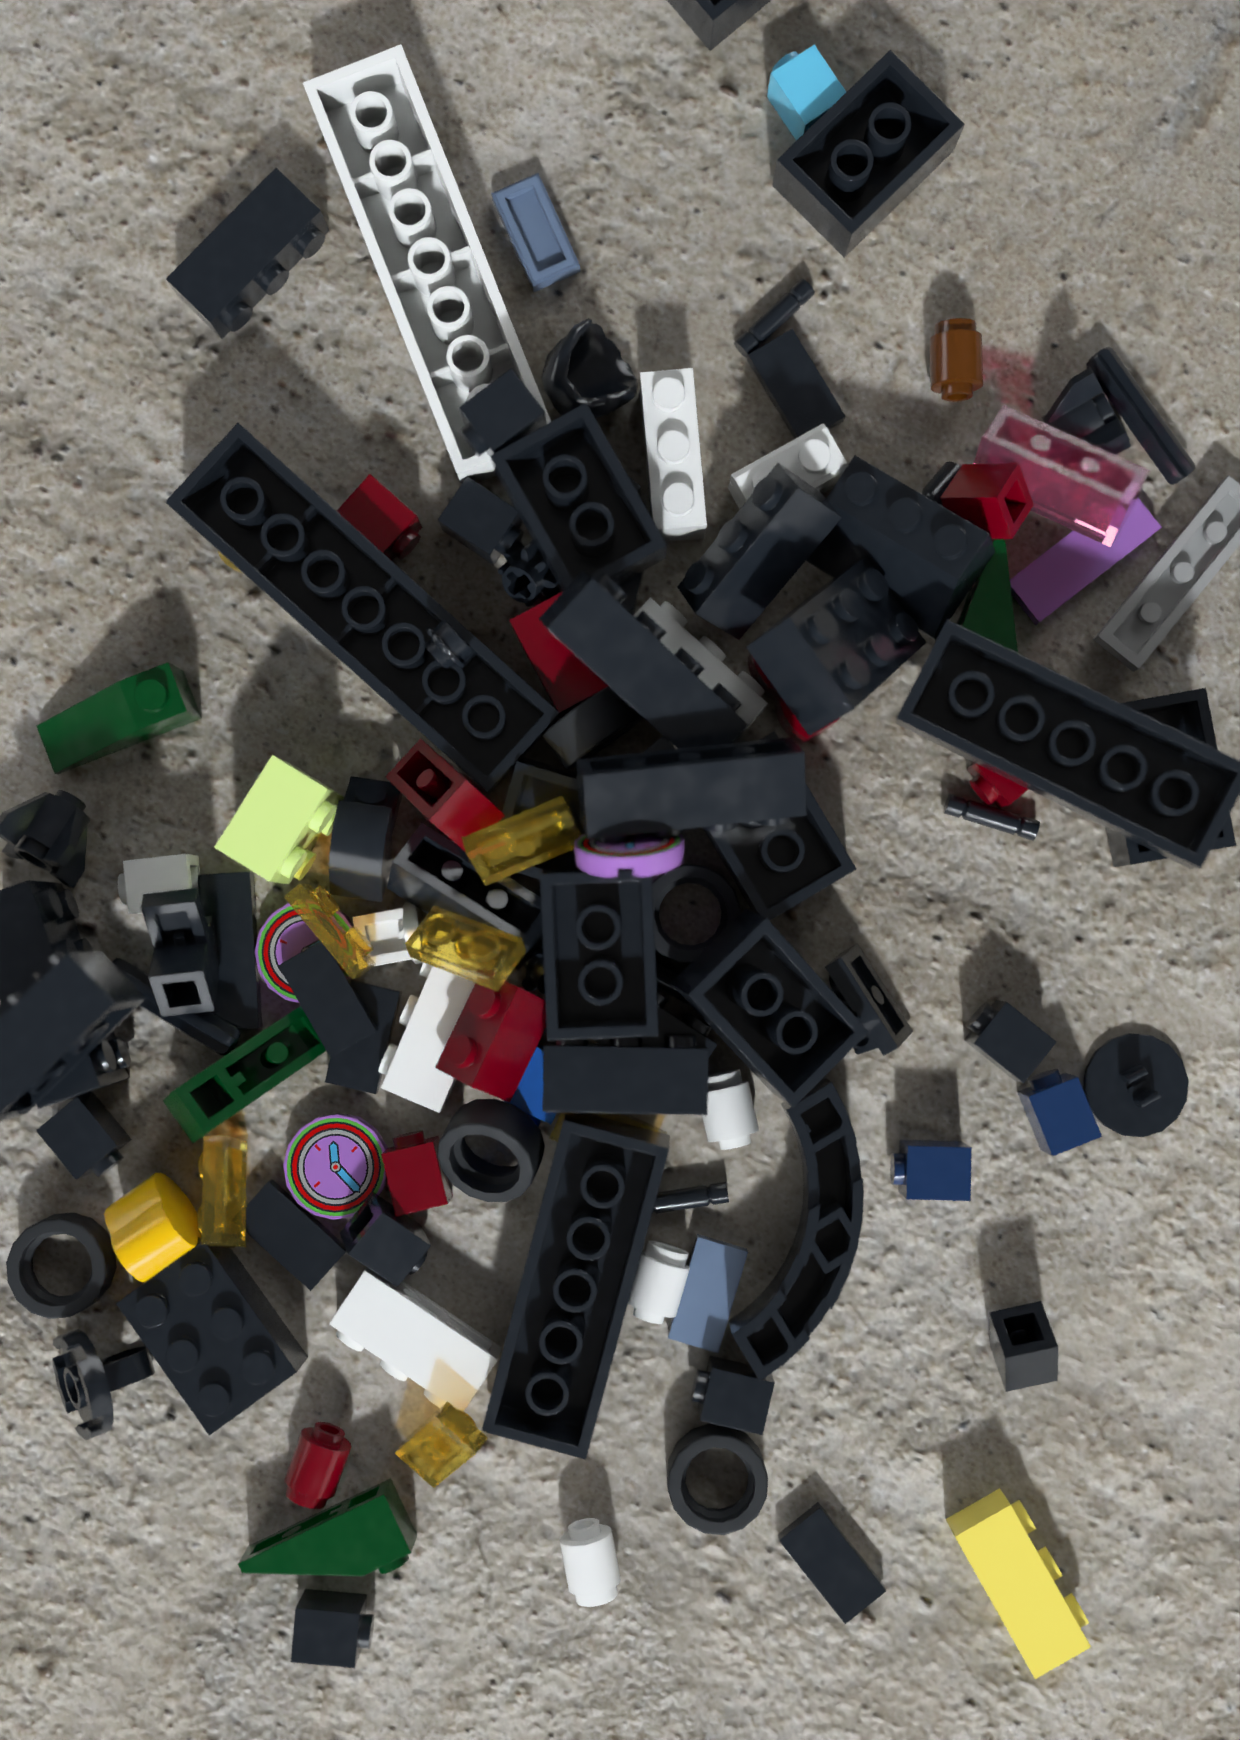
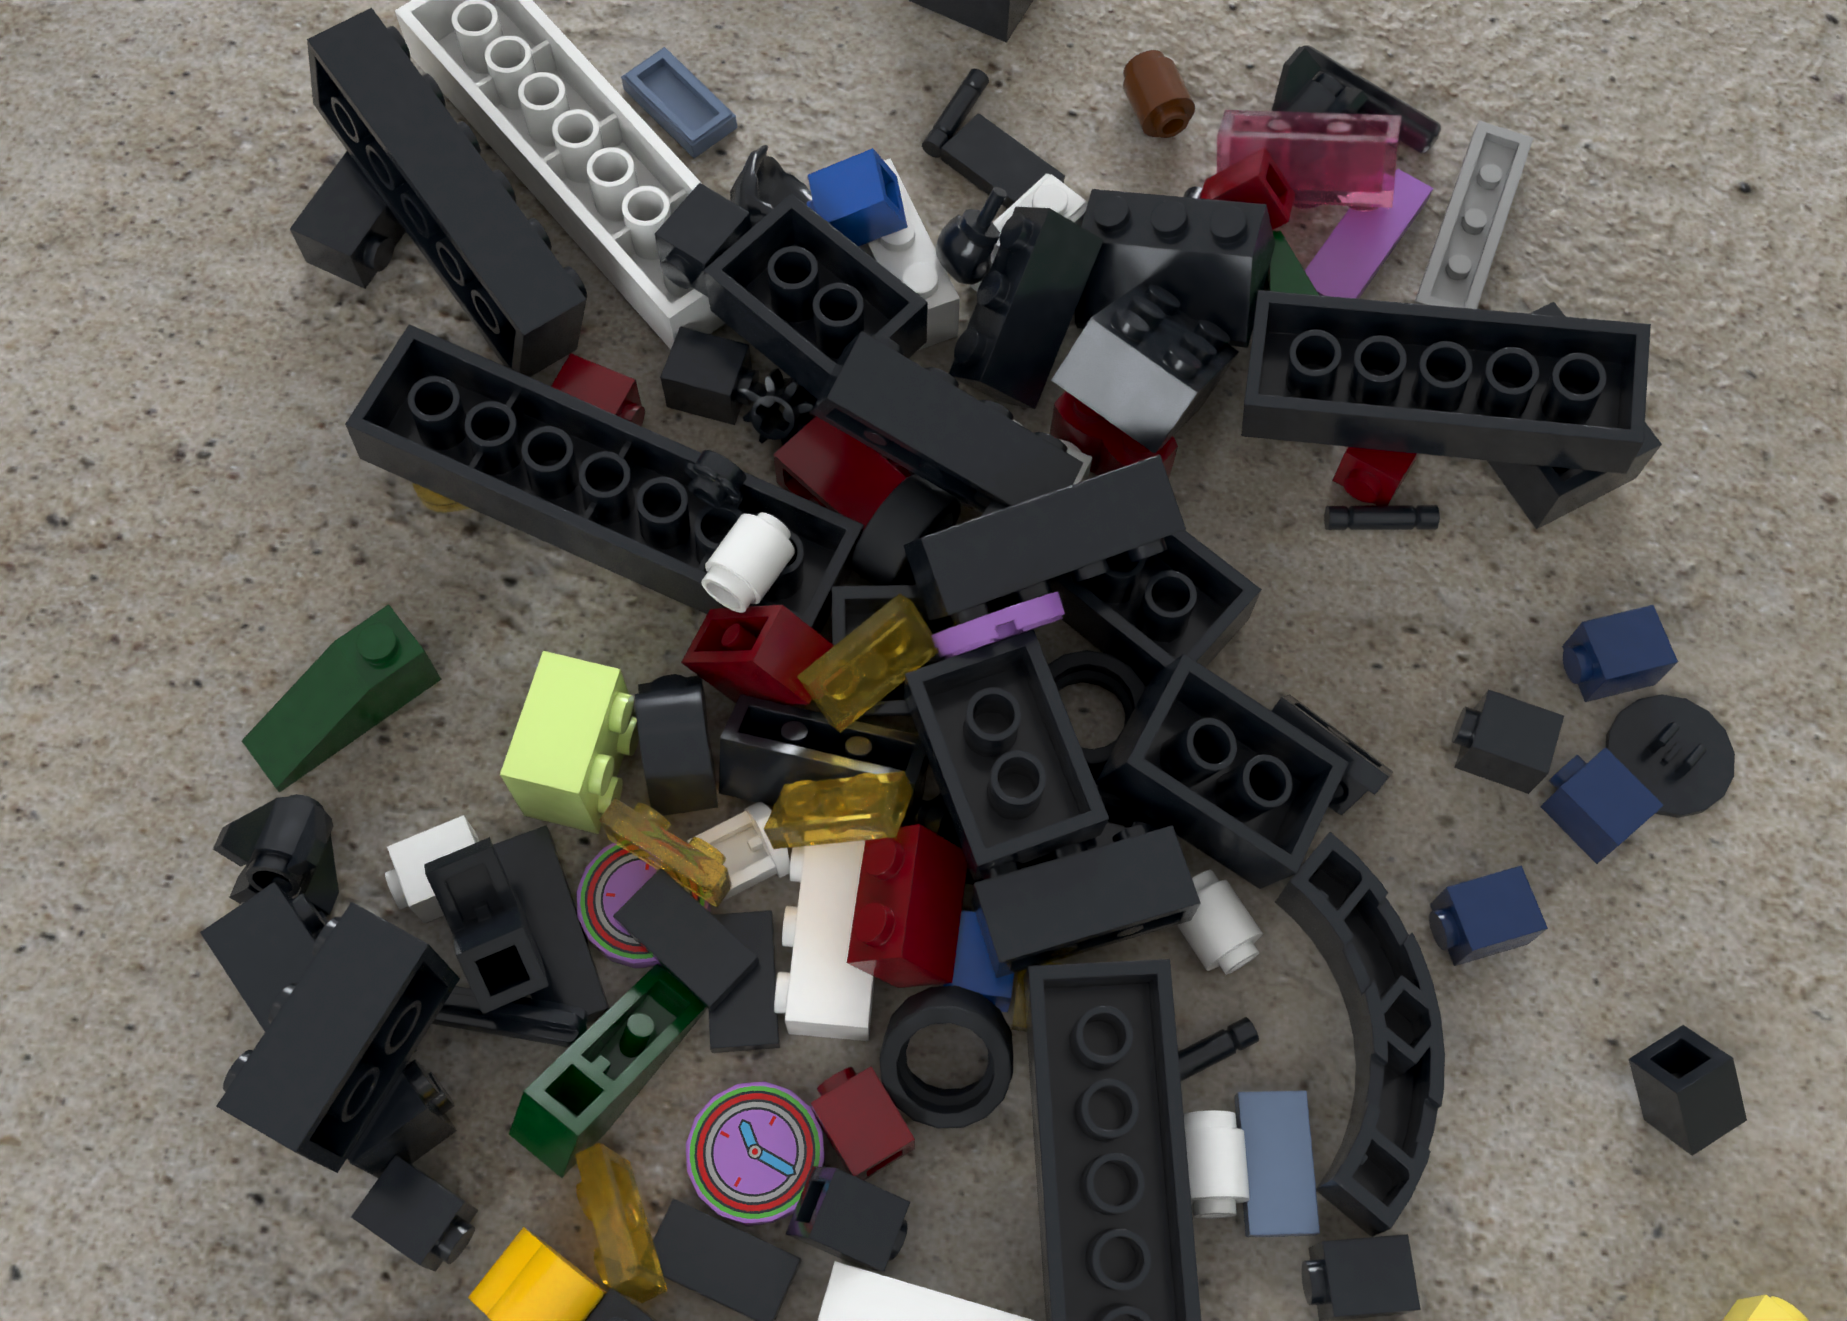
camera: 25 degrees left, 20 degrees down
none -> black brick [307,8,587,377]
none -> white brick [701,512,795,613]
none -> blue brick [806,148,908,247]
none -> black piece [935,187,1007,285]
none -> dark blue brick [1562,605,1678,702]

